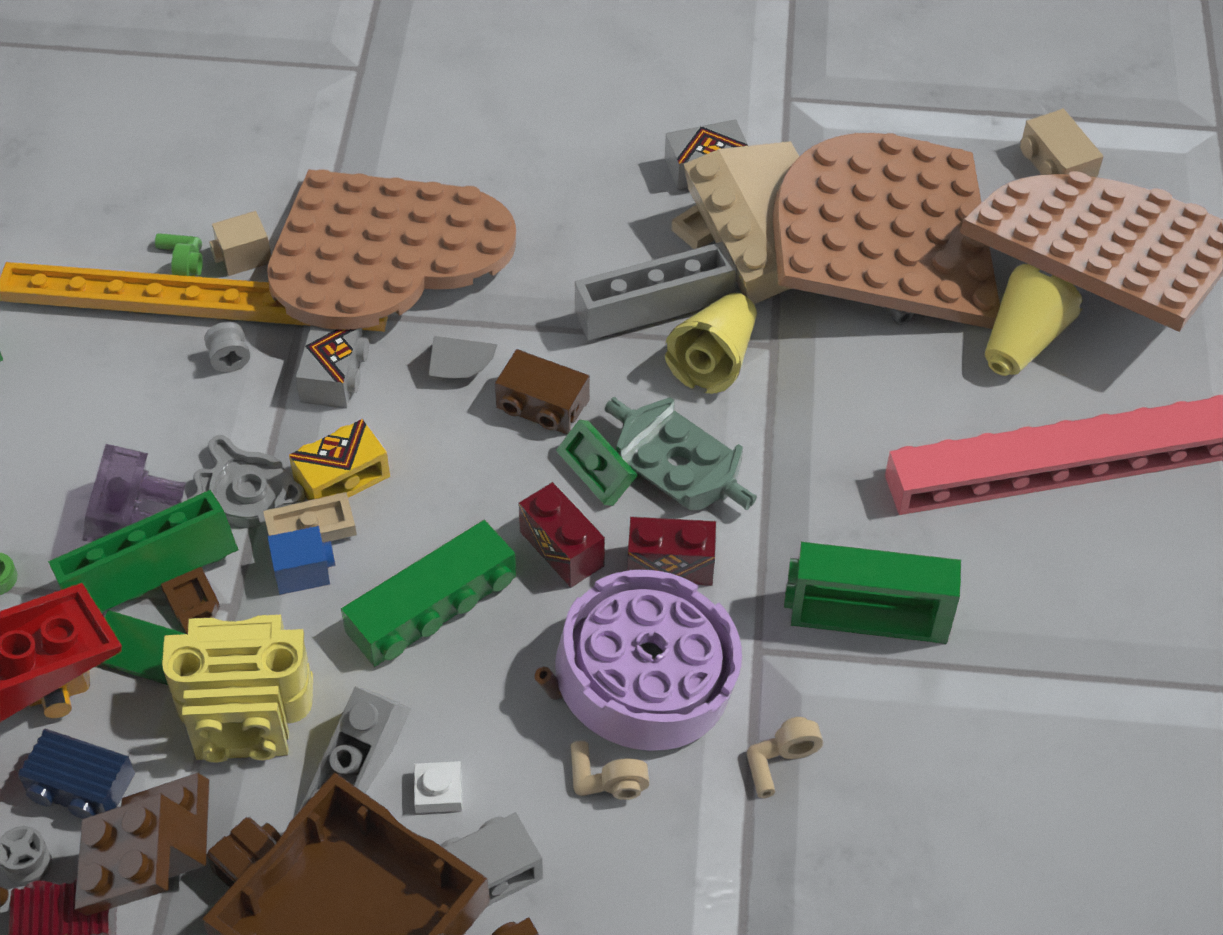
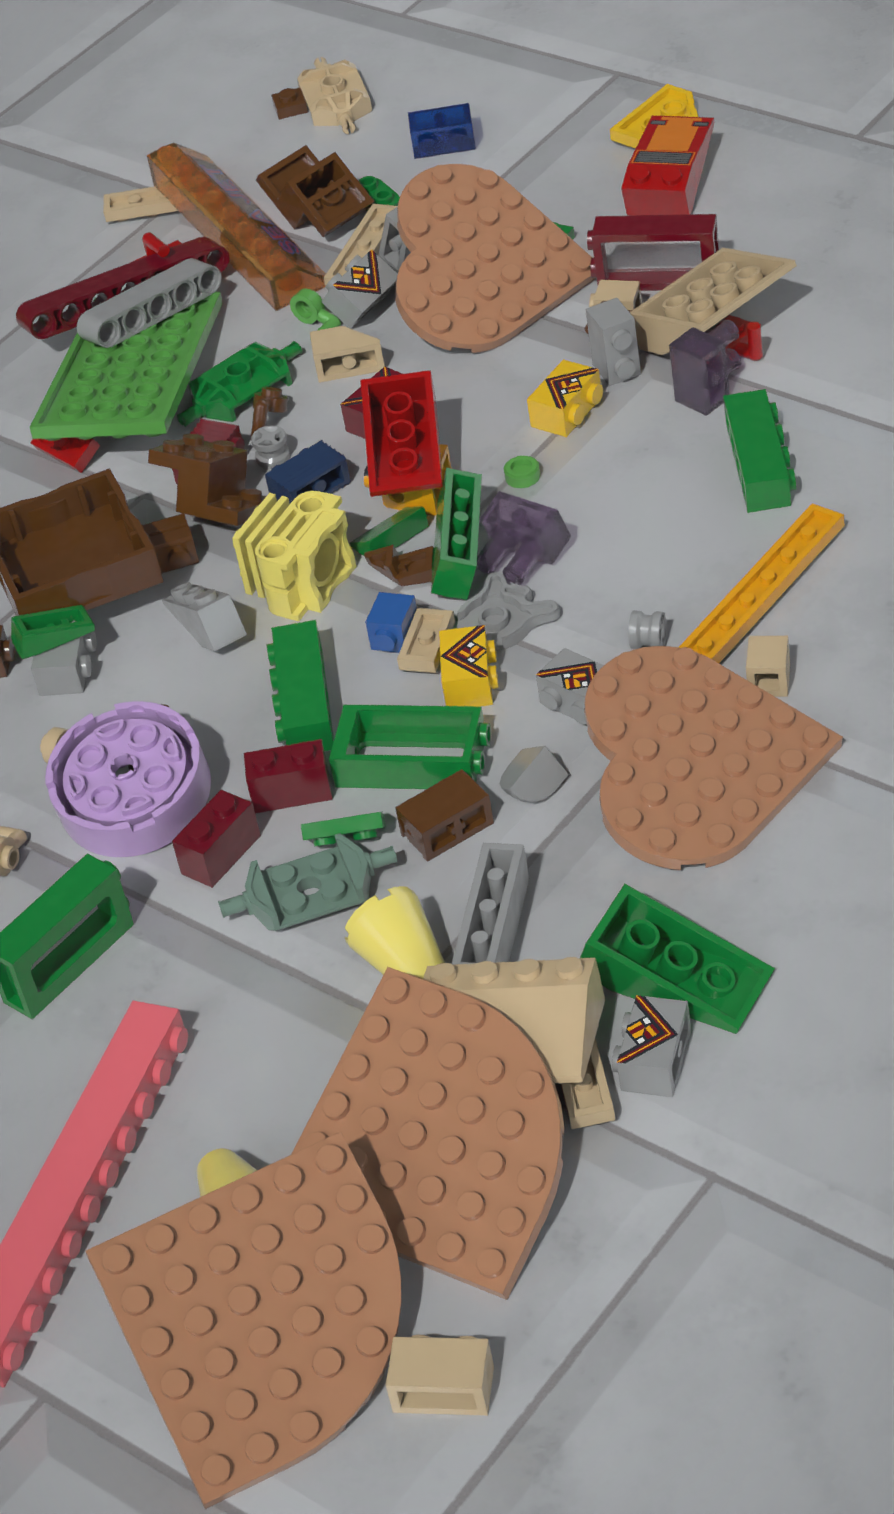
camera: 130 degrees right, 10 degrees down
bright green plate [155,233,203,277] -> none
white plate [414,761,462,814] -> none
none -> green slope [11,605,95,659]
none -> green piece [329,704,491,789]
none -> green slope [580,883,775,1034]

